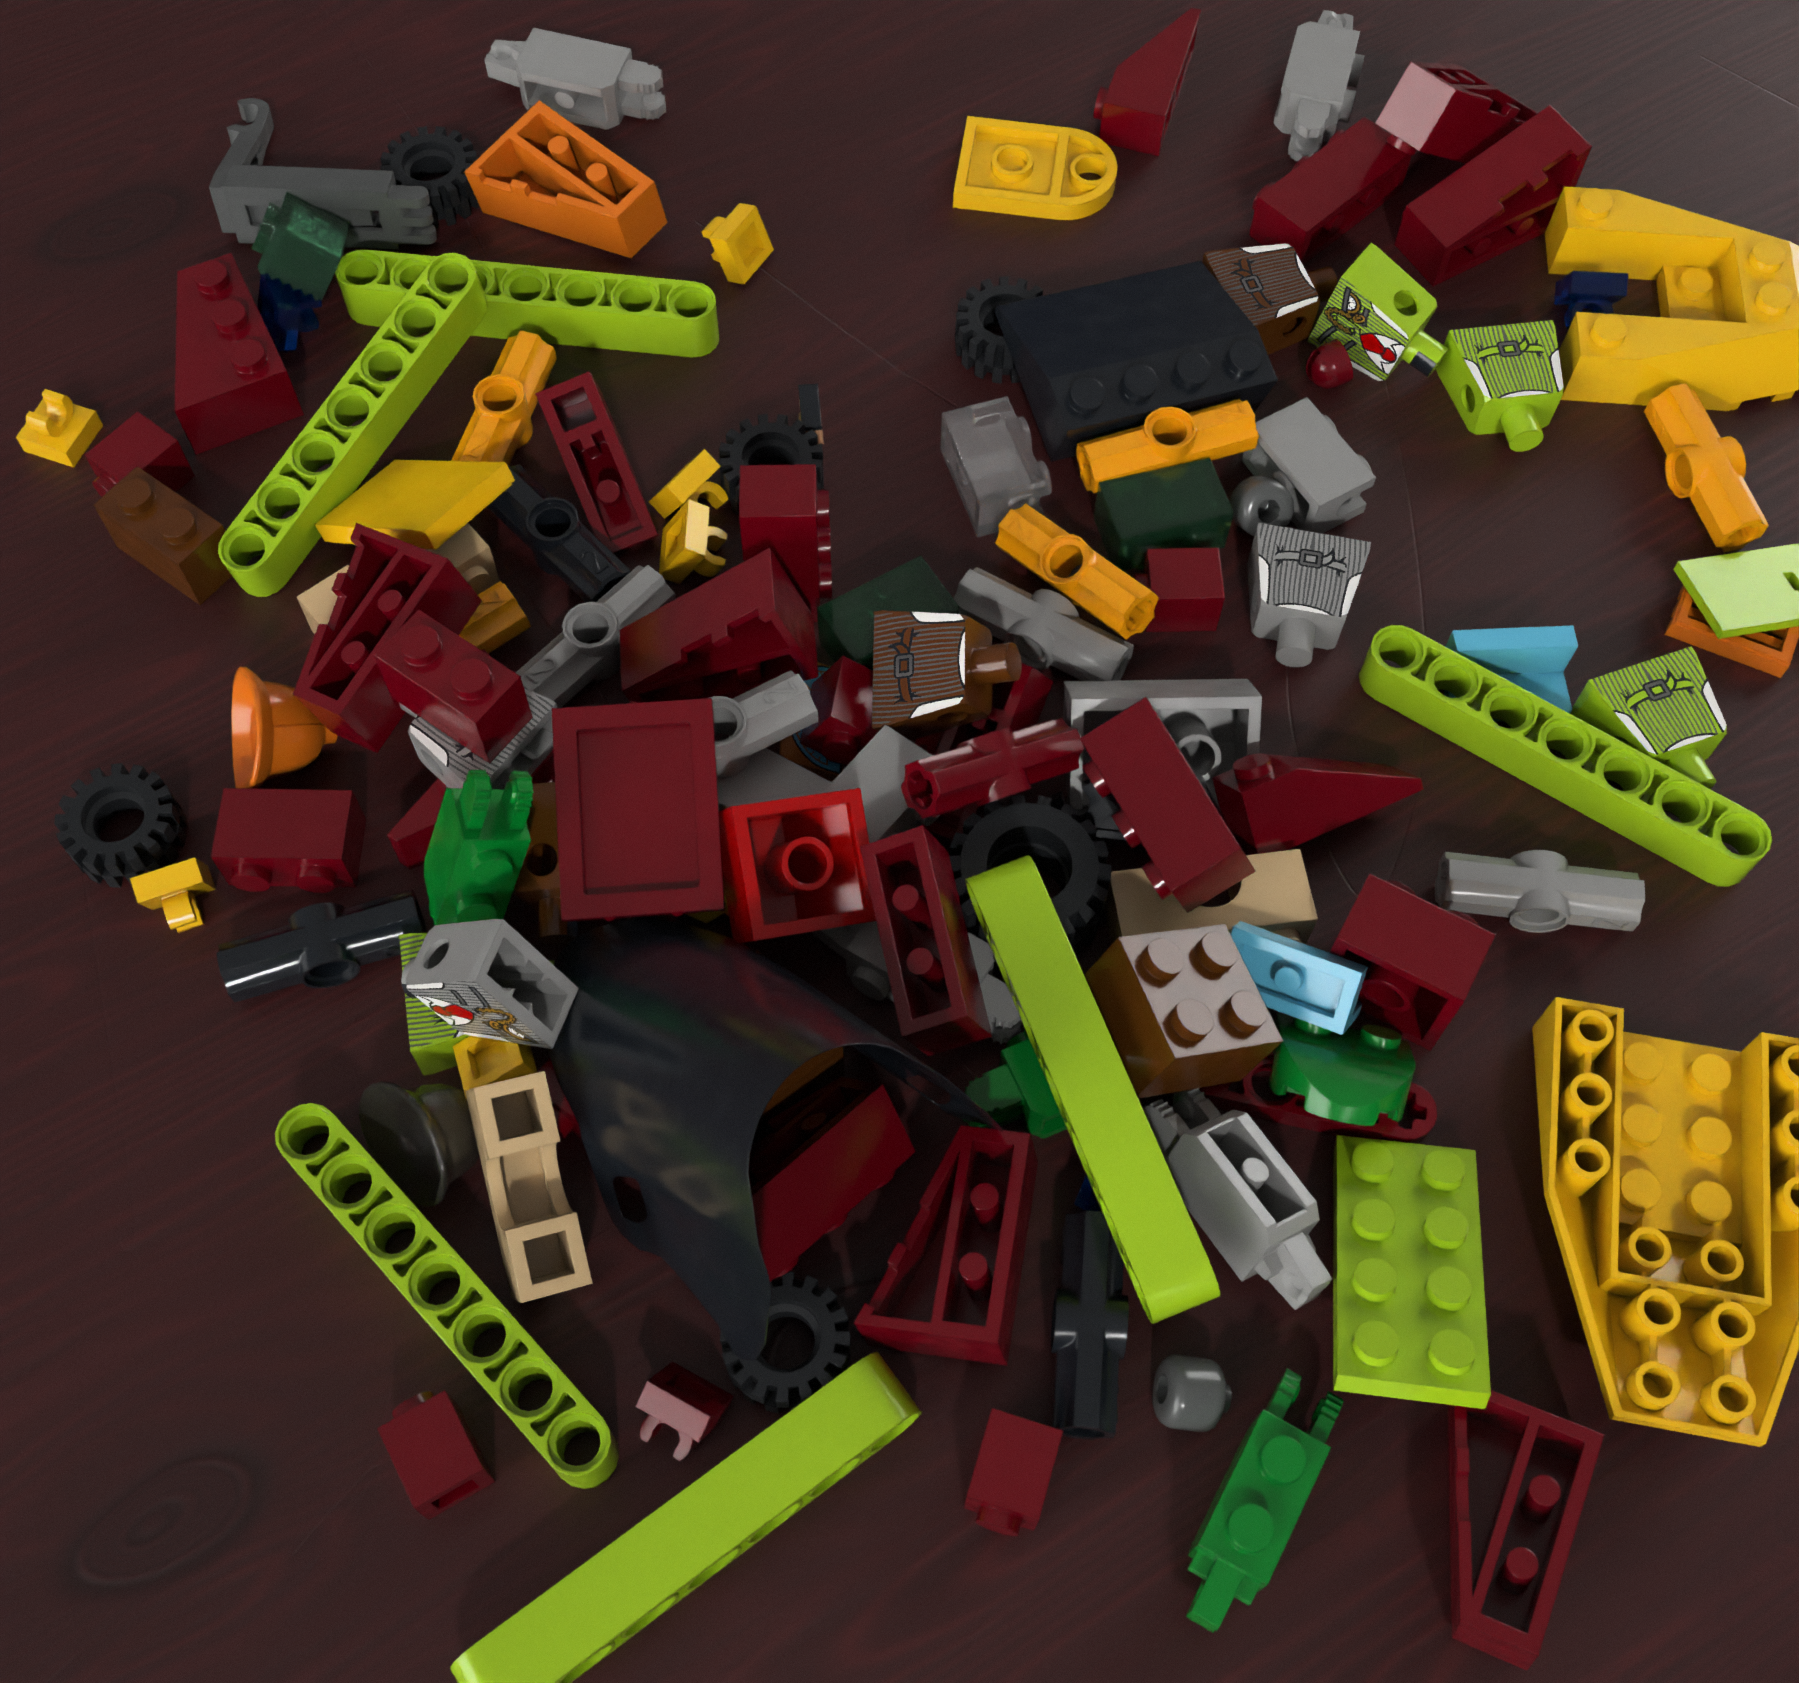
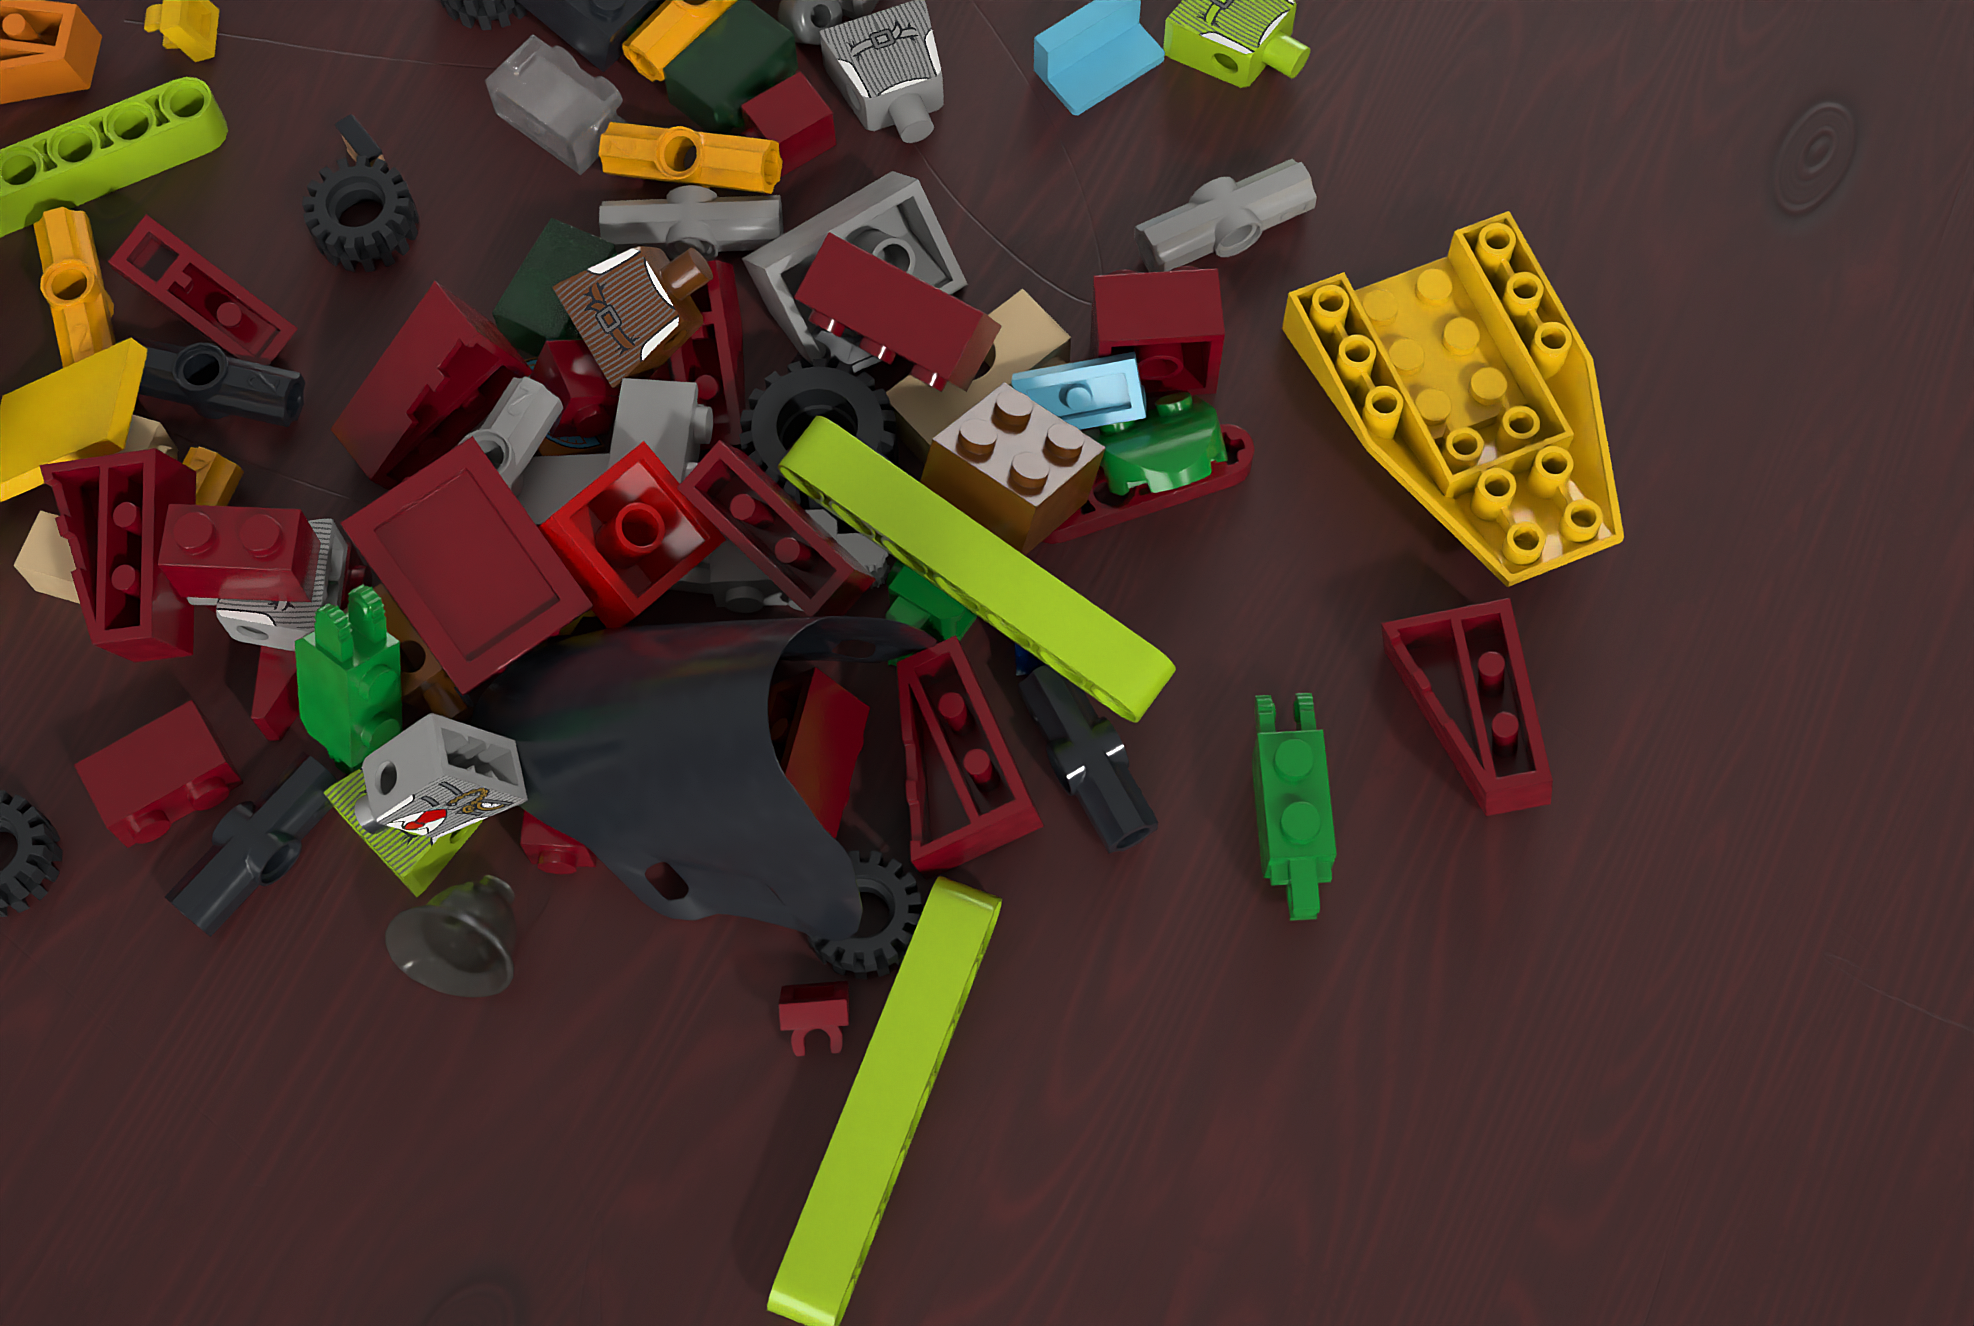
camera: 30 degrees left, 5 degrees up
yellow tile [130,857,216,933] -> none
orange hat [231,667,338,789] -> none
lime beam [275,1103,619,1489] -> none
dark red brick [377,1390,496,1520] -> none
yellow tile [453,1036,538,1099] -> none
tan arch [465,1071,593,1303] -> none
light grey piece [516,565,676,708] -> none
yellow tile [649,449,728,519] -> none
yellow tile [659,499,727,584] -> none
dark red wedge [739,464,832,622] -> none
dark red piece [901,718,1084,819] -> none
dark red brick [964,1408,1063,1536] -> none
light grey hinge [1142,1088,1332,1310] -> none
dark grey piece [1152,1354,1232,1432] -> none
dark red slope [1212,753,1424,855] -> none
lime plate [1333,1135,1491,1409] -> none
lime beam [1359,625,1772,887] -> none

